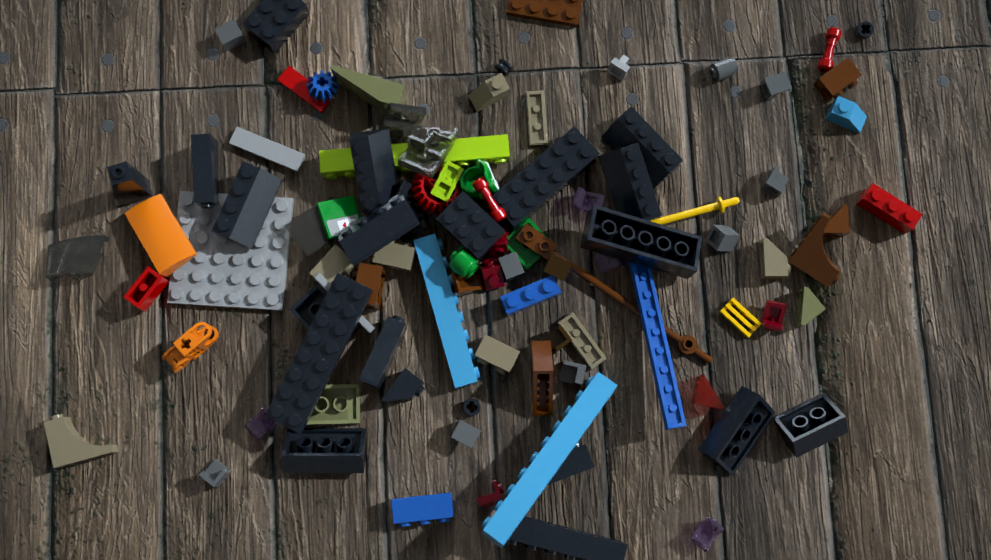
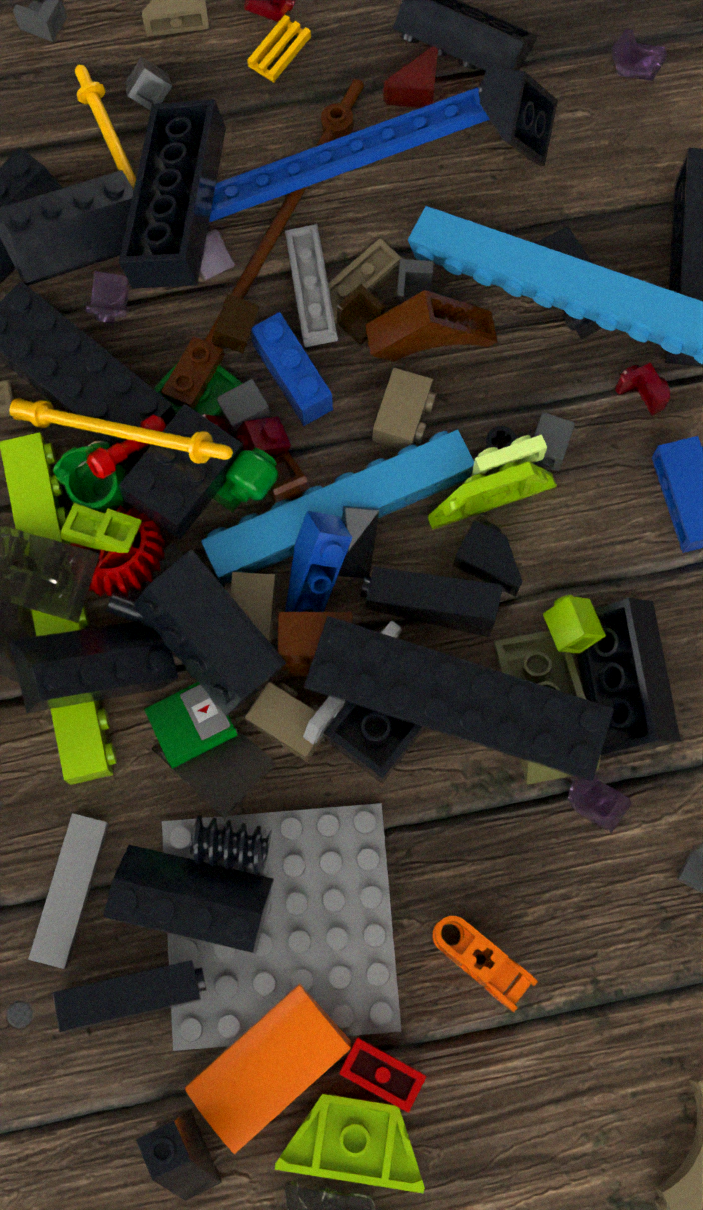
camera: 95 degrees left, 5 degrees down
none -> yellow bar [9,398,233,464]
none -> black piece [190,815,272,875]
none -> lime wing [275,1093,425,1194]
none -> light grey tile [285,224,338,347]
none -> blue slope [285,511,353,612]
none -> black slope [338,506,379,578]
none -> lime wing [427,461,557,530]
none -> yellowish green plate [471,435,547,476]
none -> black slope [479,68,558,166]
none -> lime brick [543,595,606,654]

